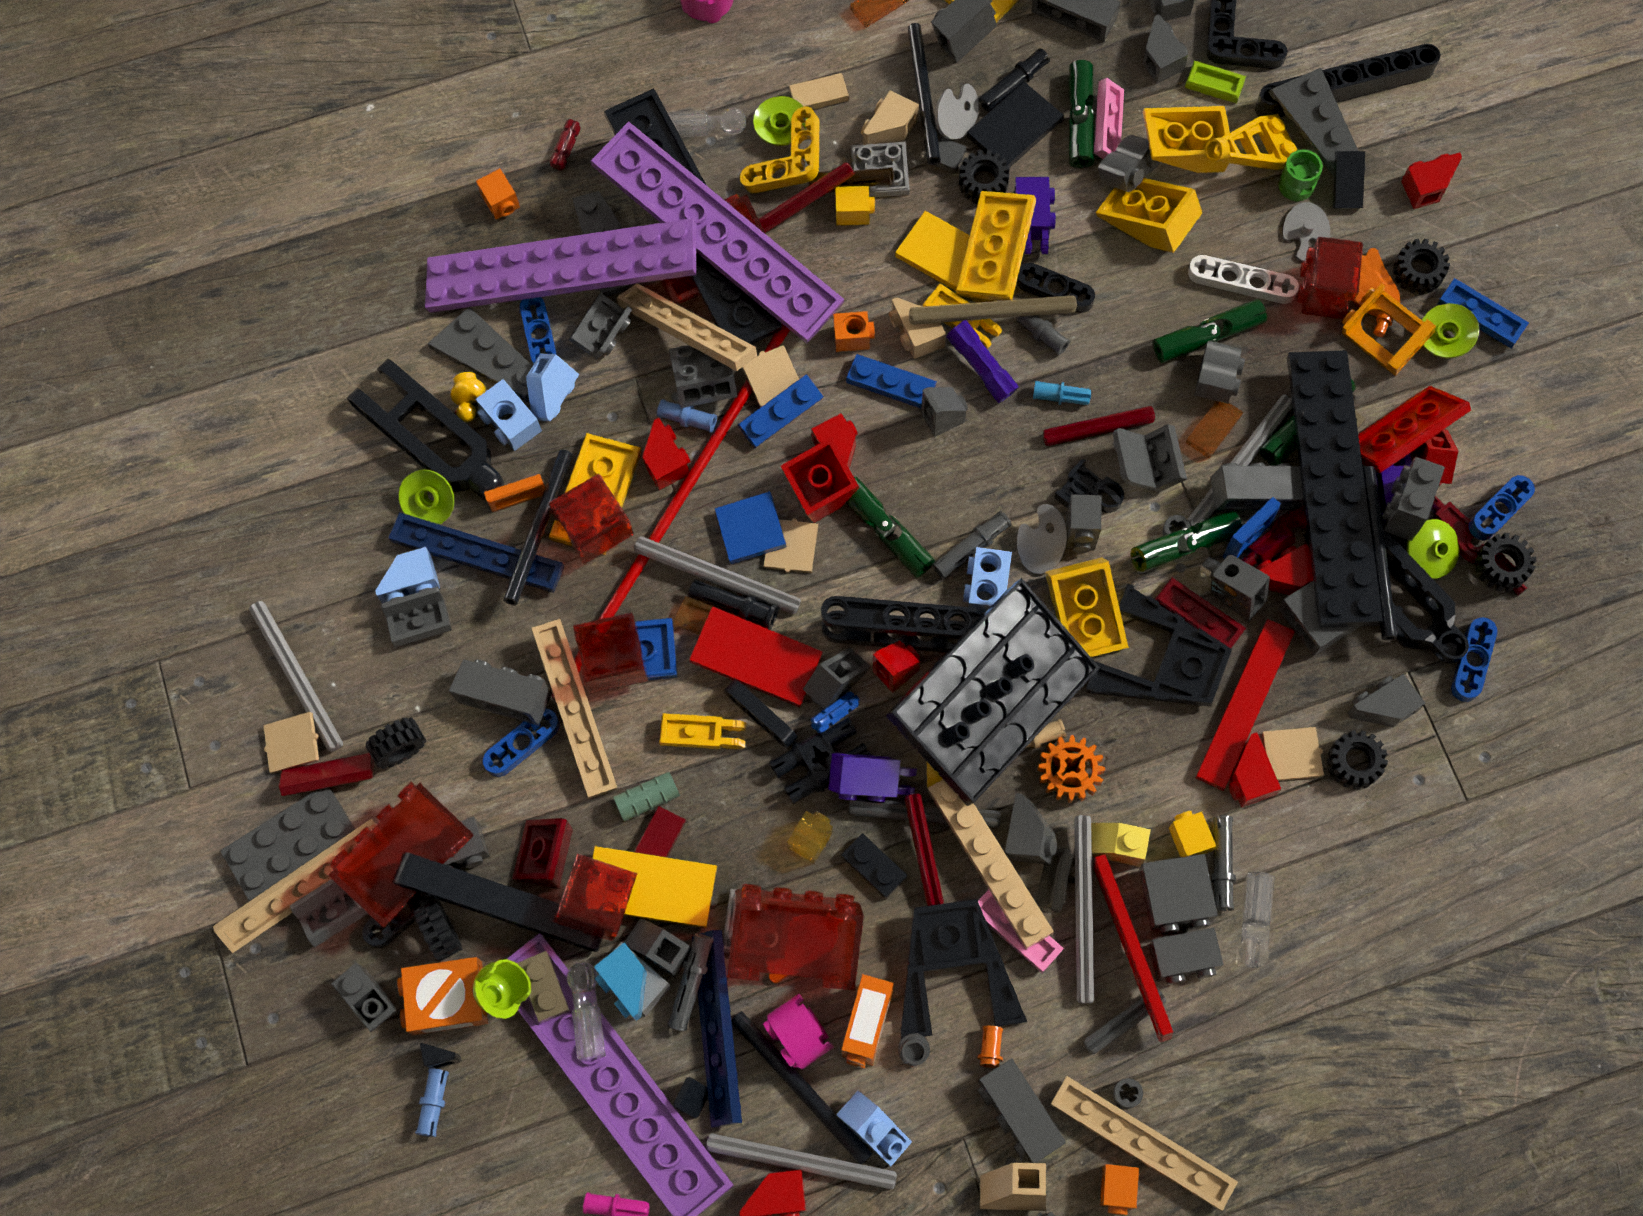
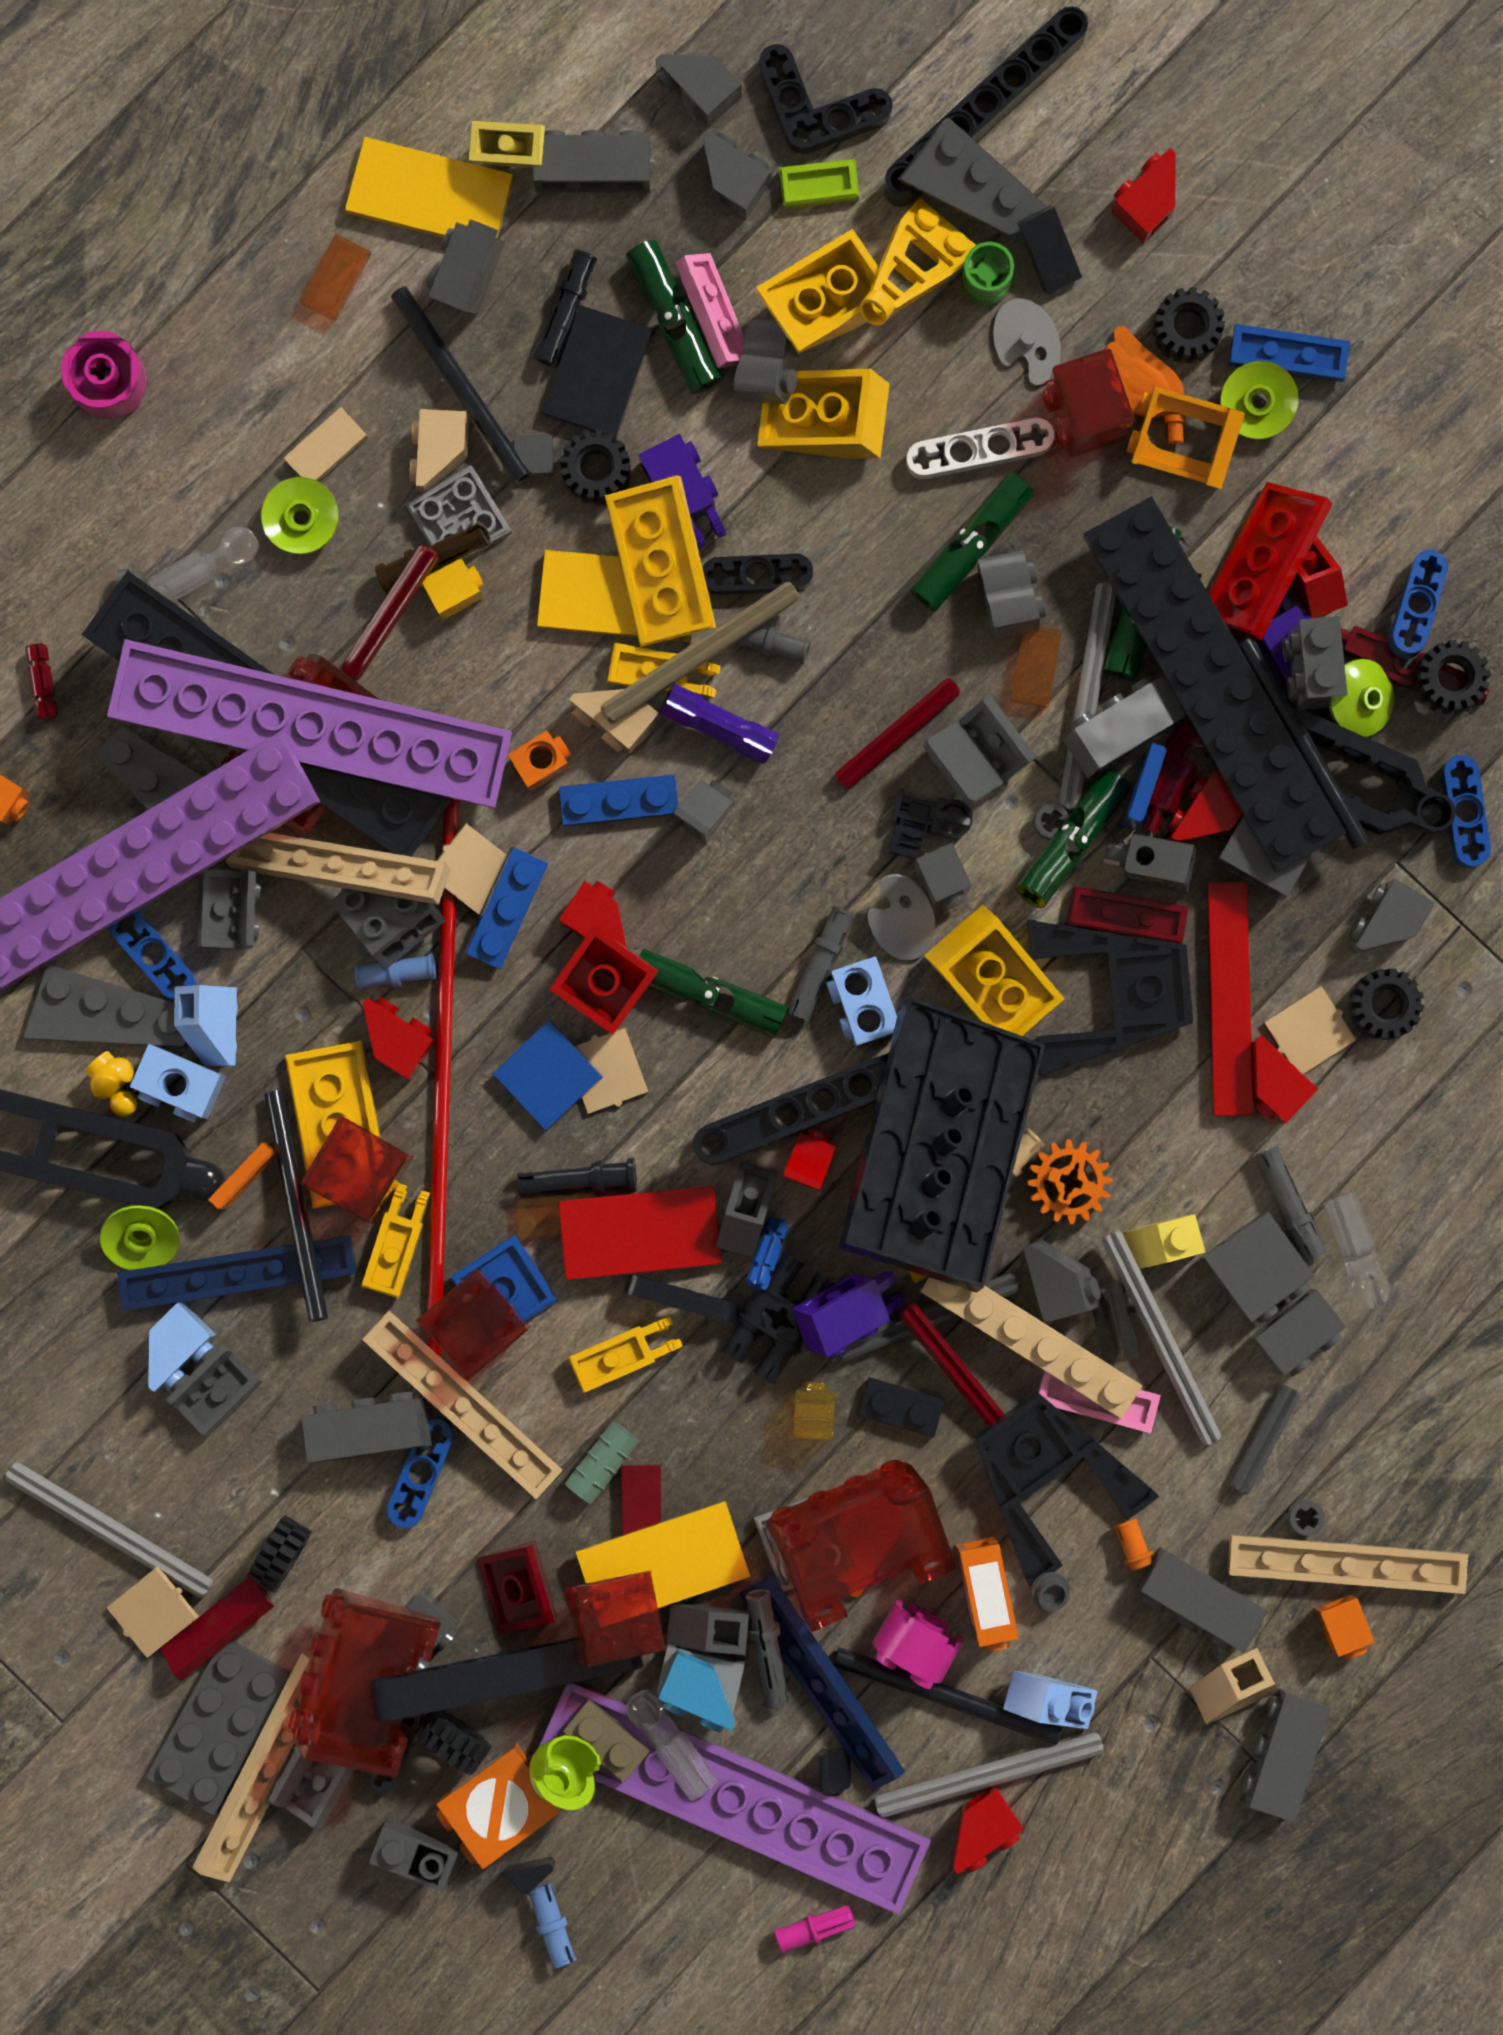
camera: 30 degrees left, 15 degrees up
light grey axle [634,536,801,614] -> none
yellow beam [739,106,820,193] -> none
light grey piece [935,84,979,140] -> none
dark azure axle [1033,381,1091,405] -> none
red tile [1093,854,1173,1042] -> none
yellow brick [1169,811,1216,857] -> none
none -> yellow hinge [361,1183,430,1299]

